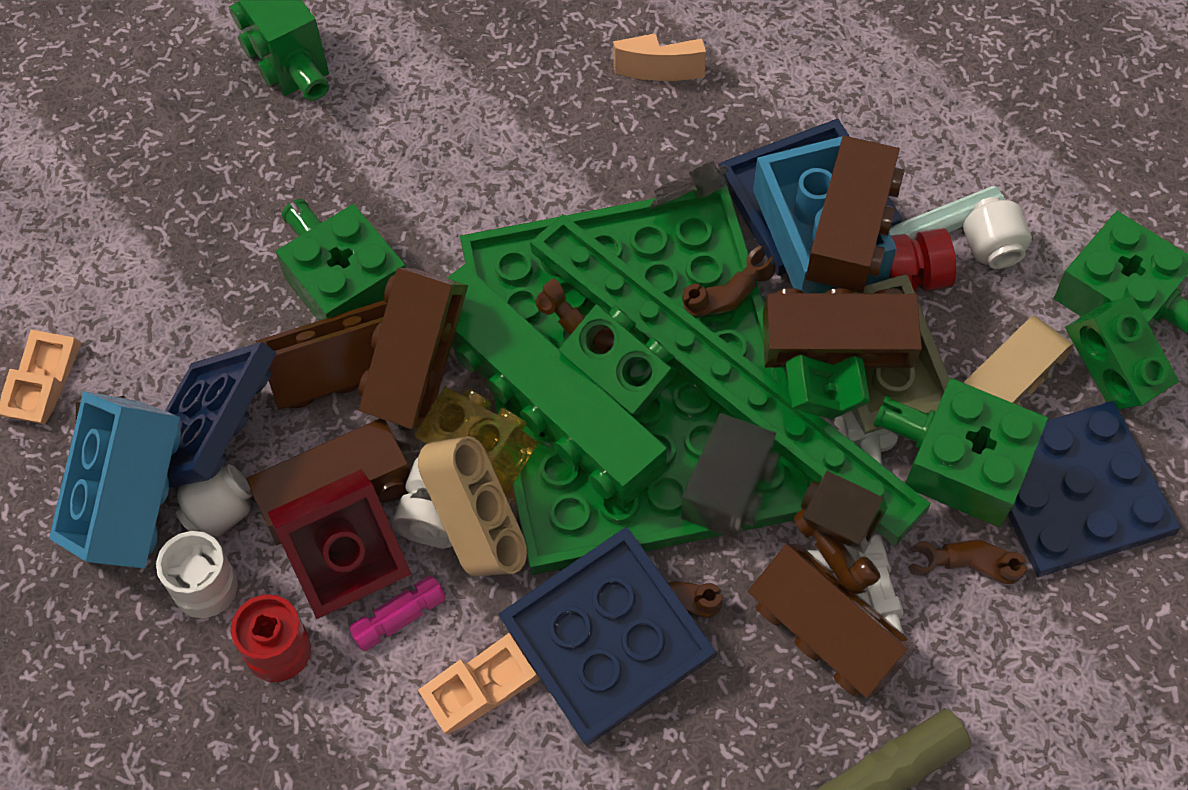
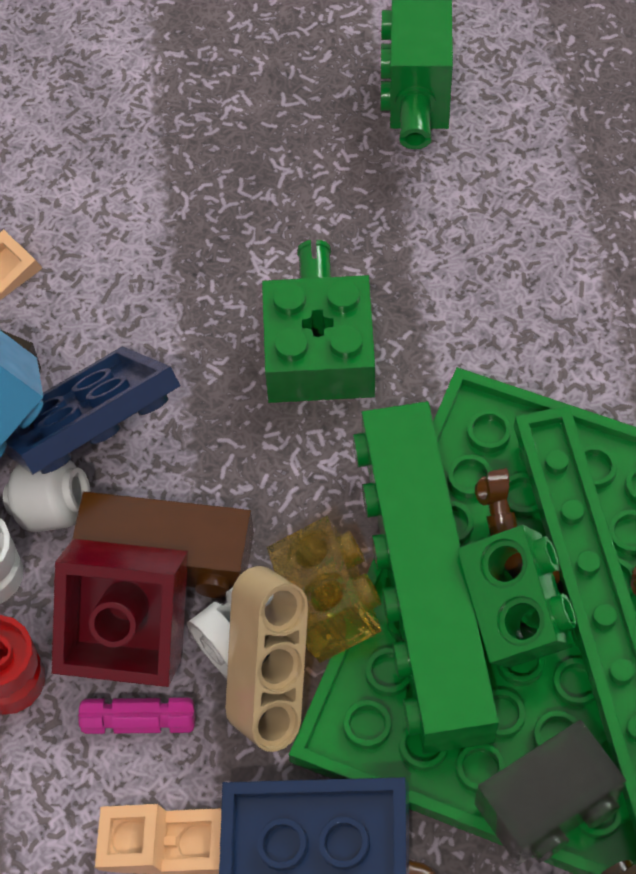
camera: 35 degrees right, 0 degrees up
reddish brown brick [256,300,387,410] -> none
reddish brown brick [358,268,468,429] -> none

